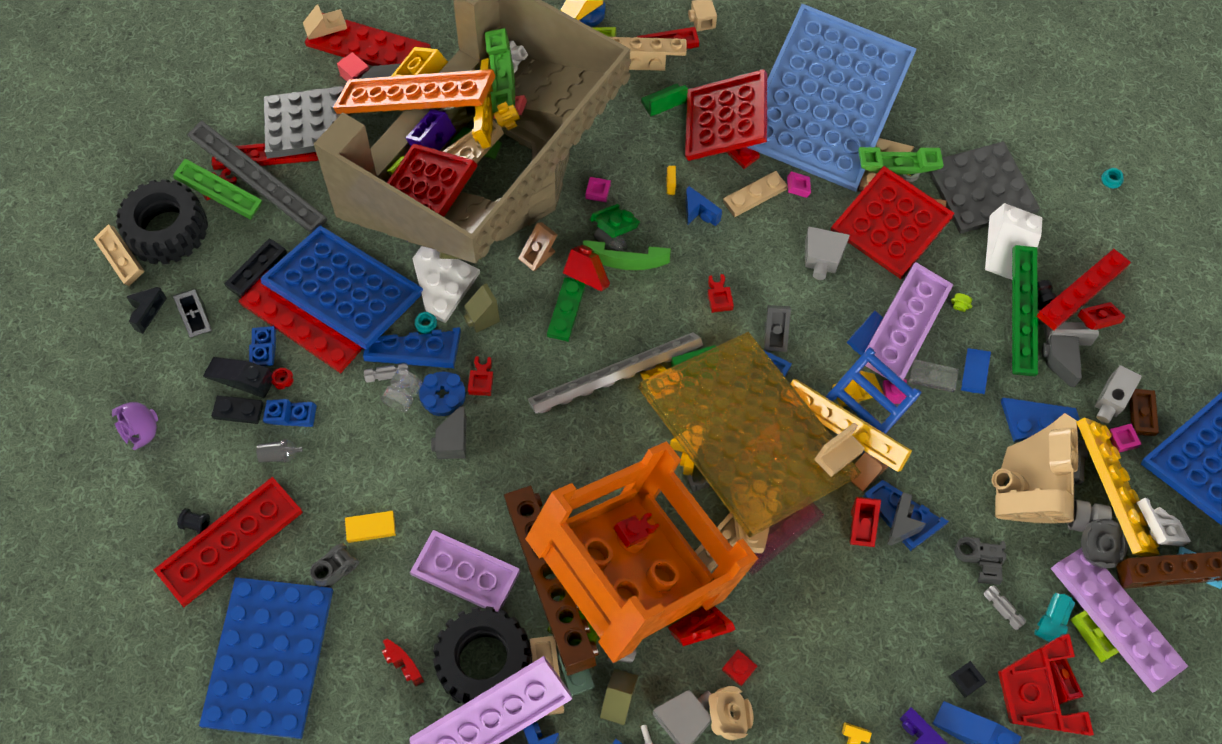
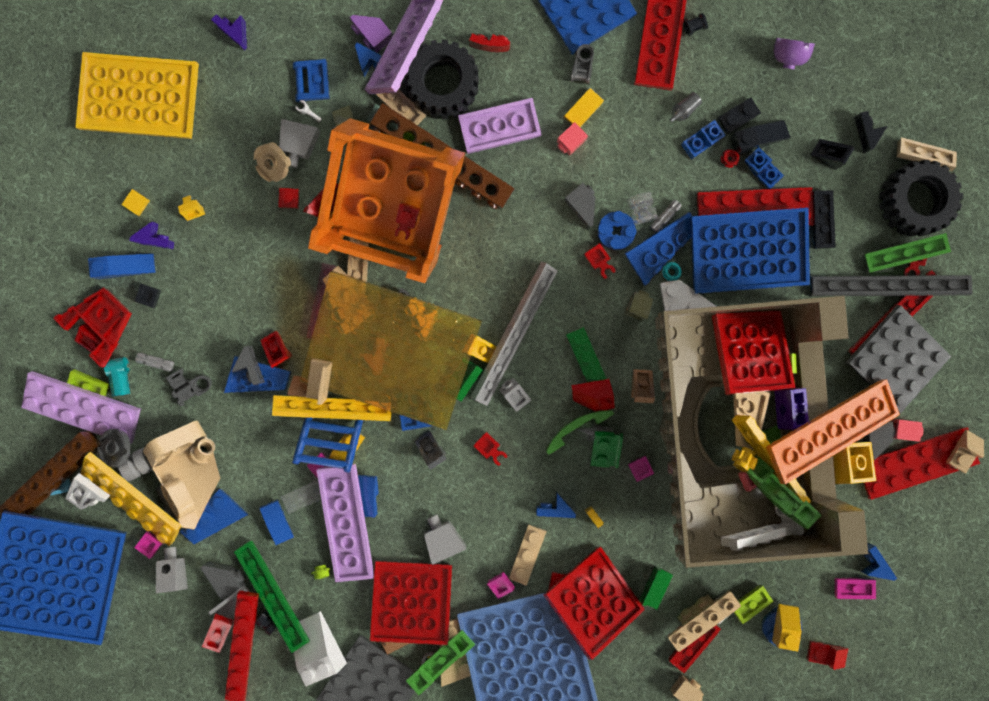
camera: 145 degrees right, 25 degrees up
reddish brown plate [1129,389,1159,436] -> none
none -> light grey bracket [499,378,531,412]
none -> coral brick [557,122,588,155]
none -> white plate [721,524,792,551]

